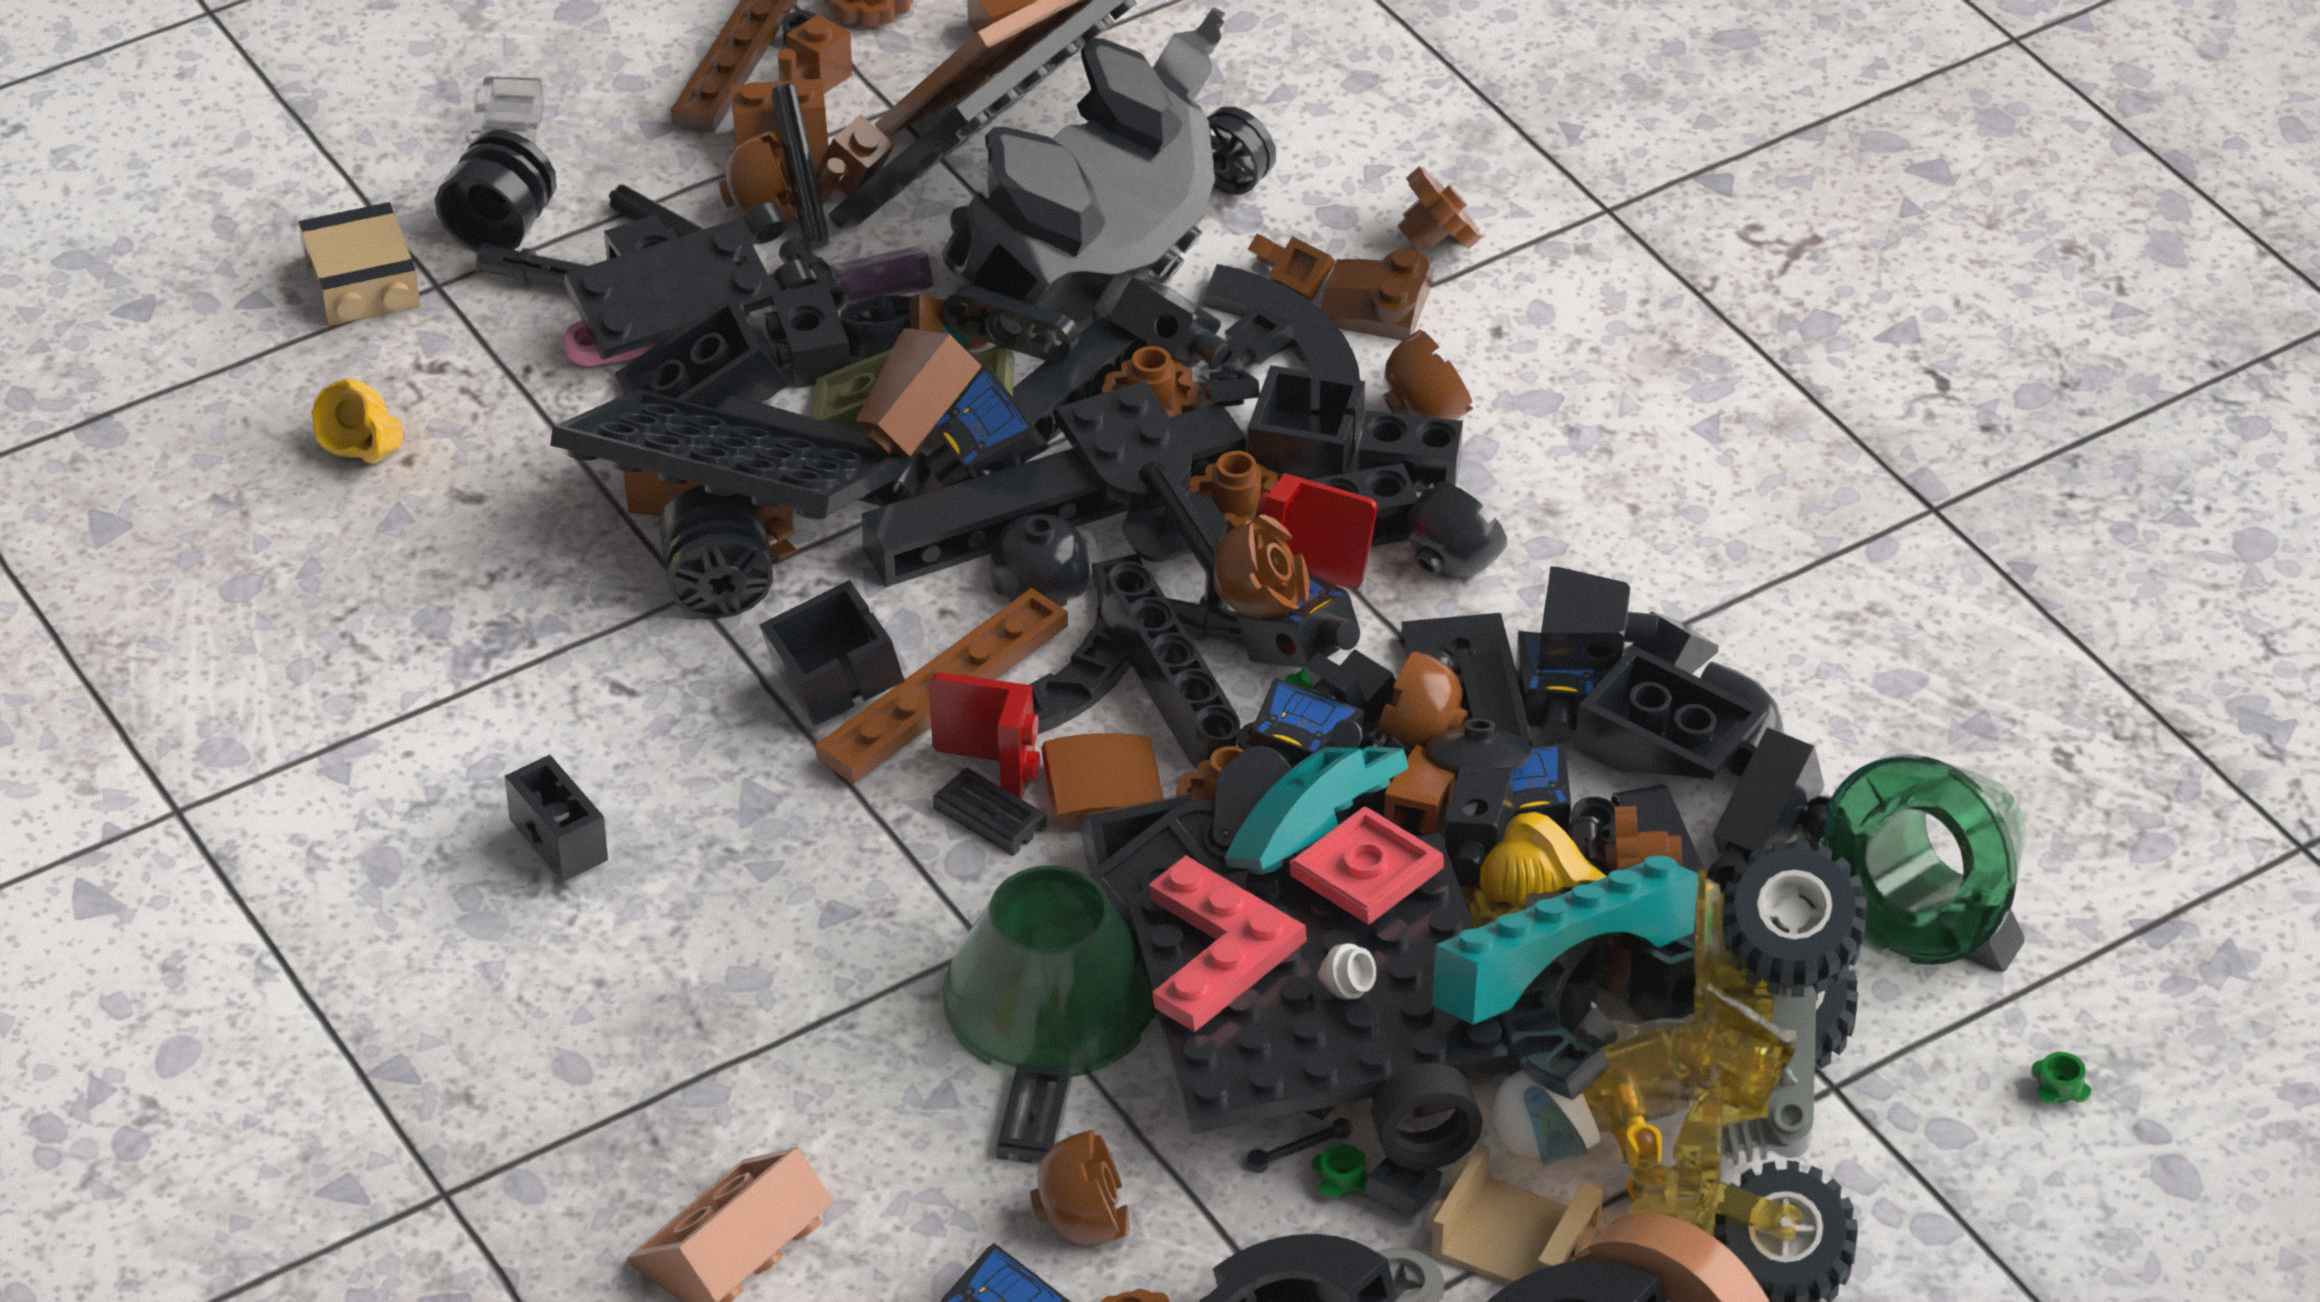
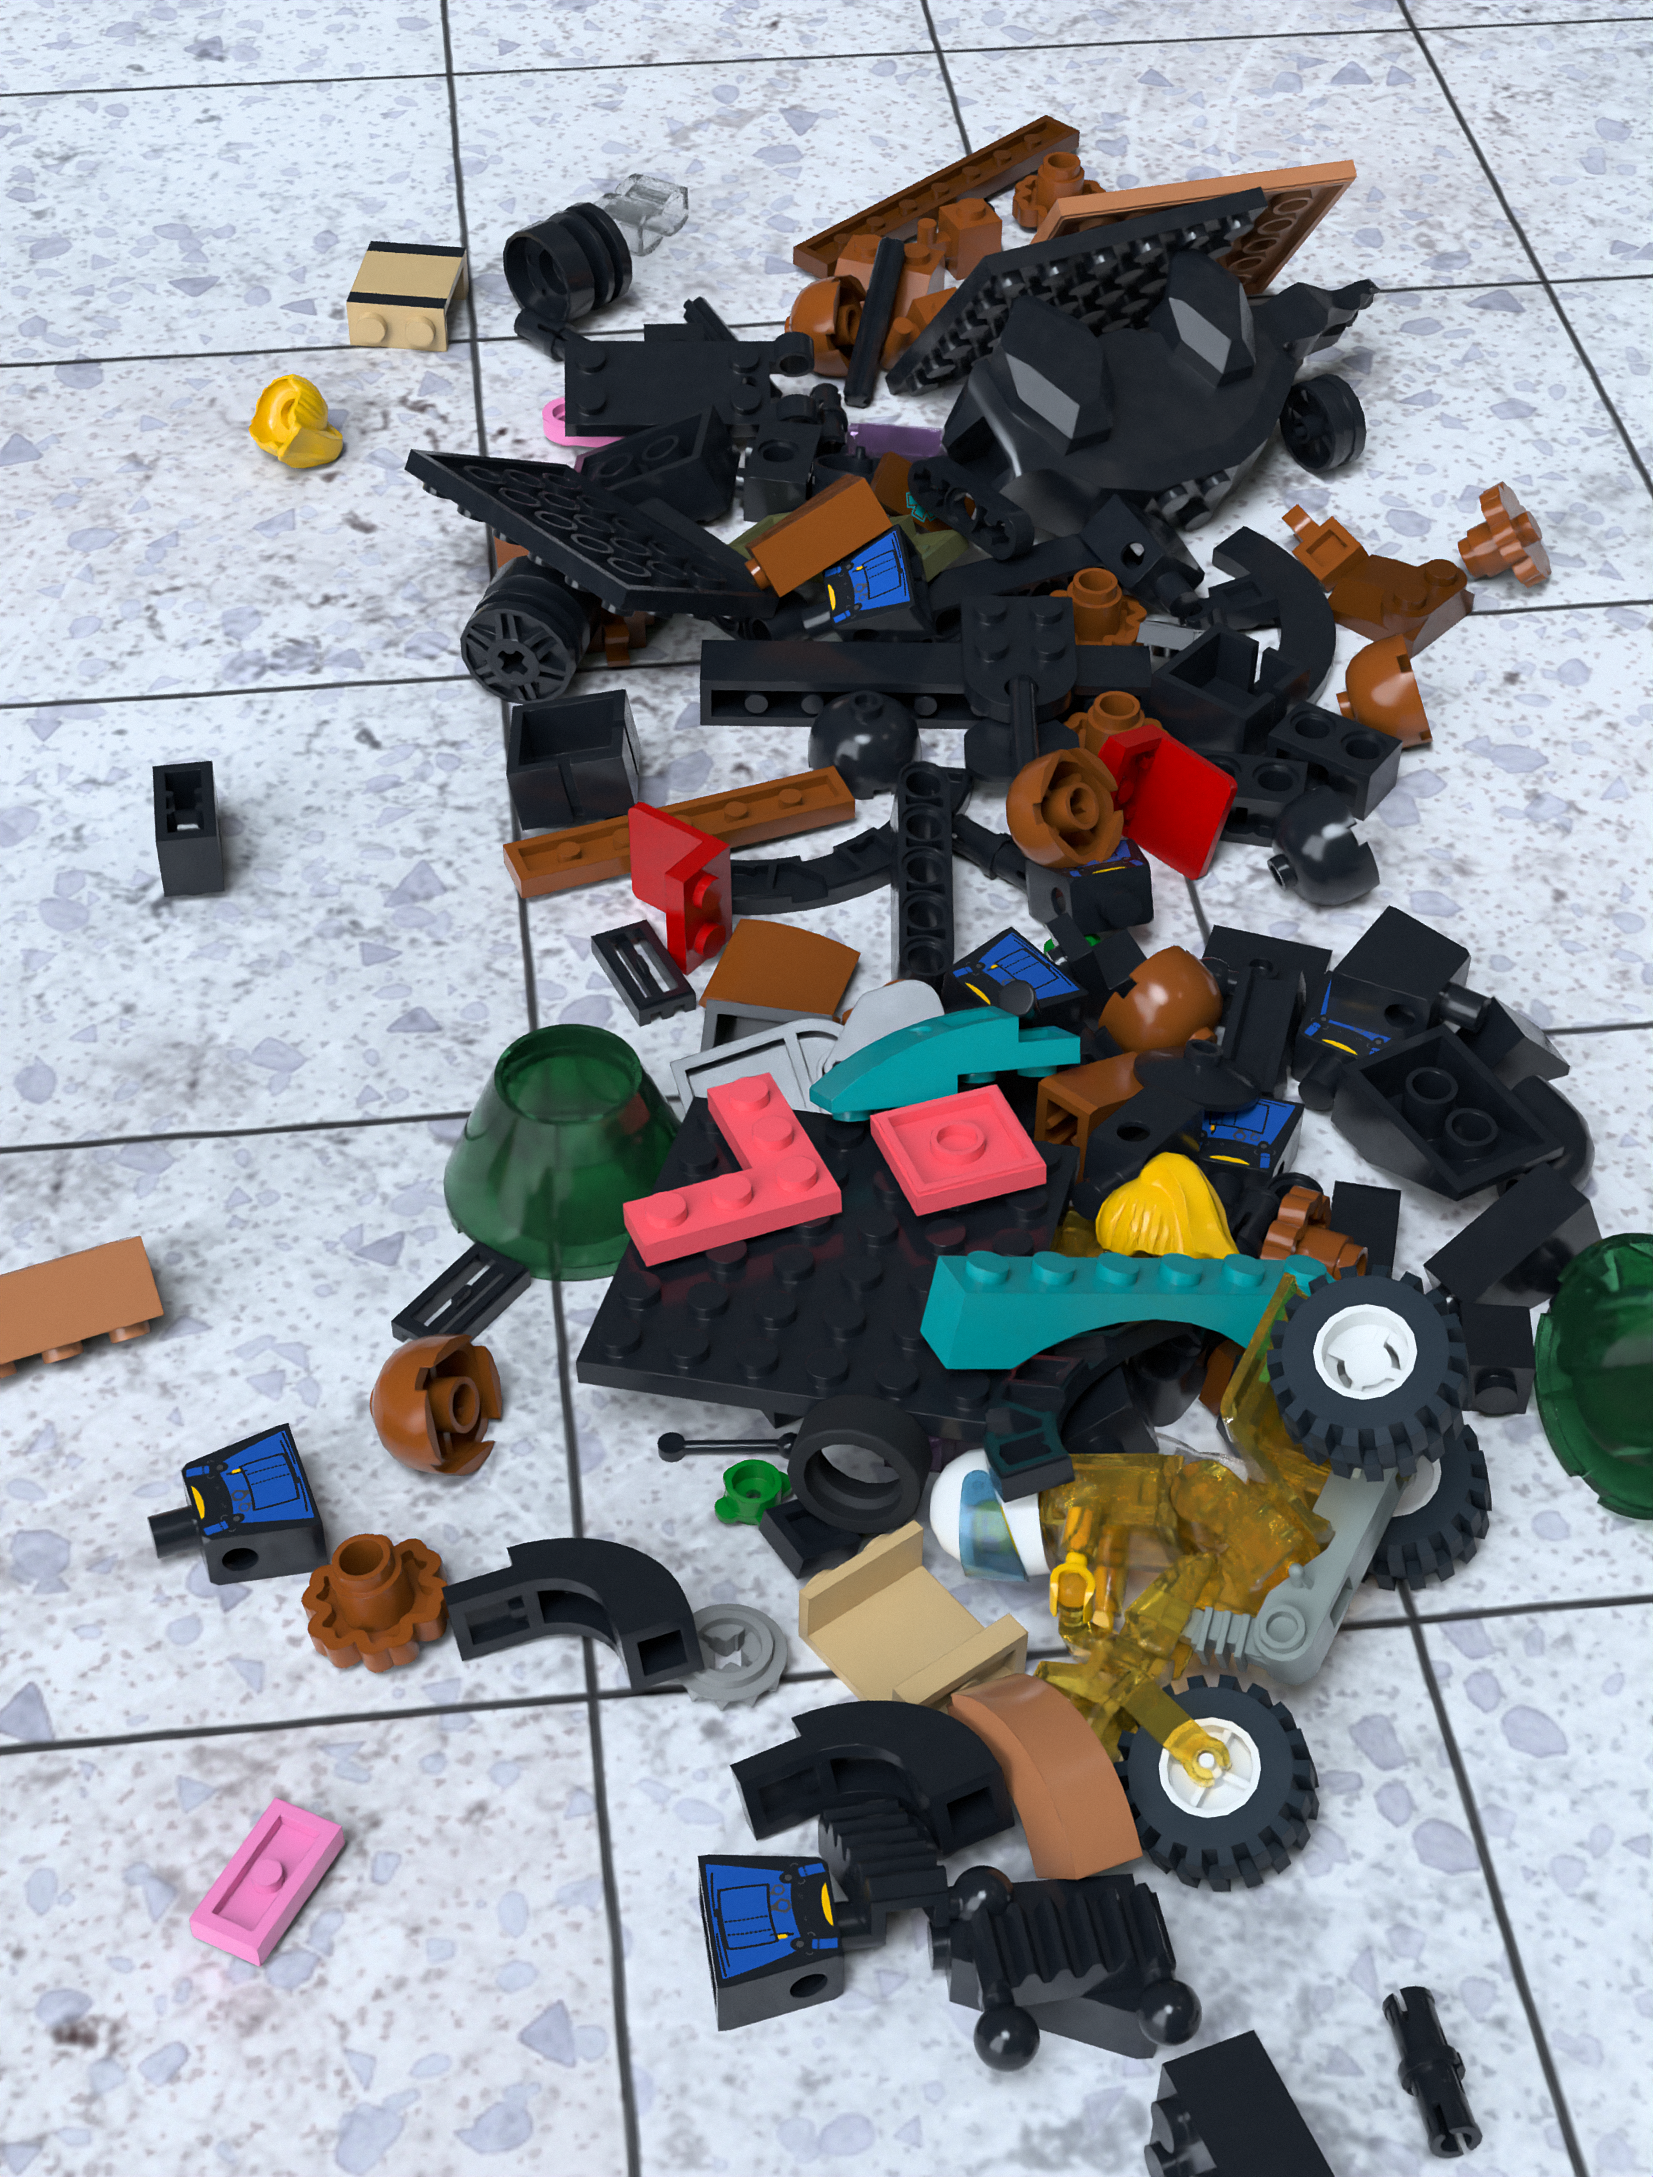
camera: 25 degrees right, 0 degrees up
white plate [1318,943,1376,1000] -> none

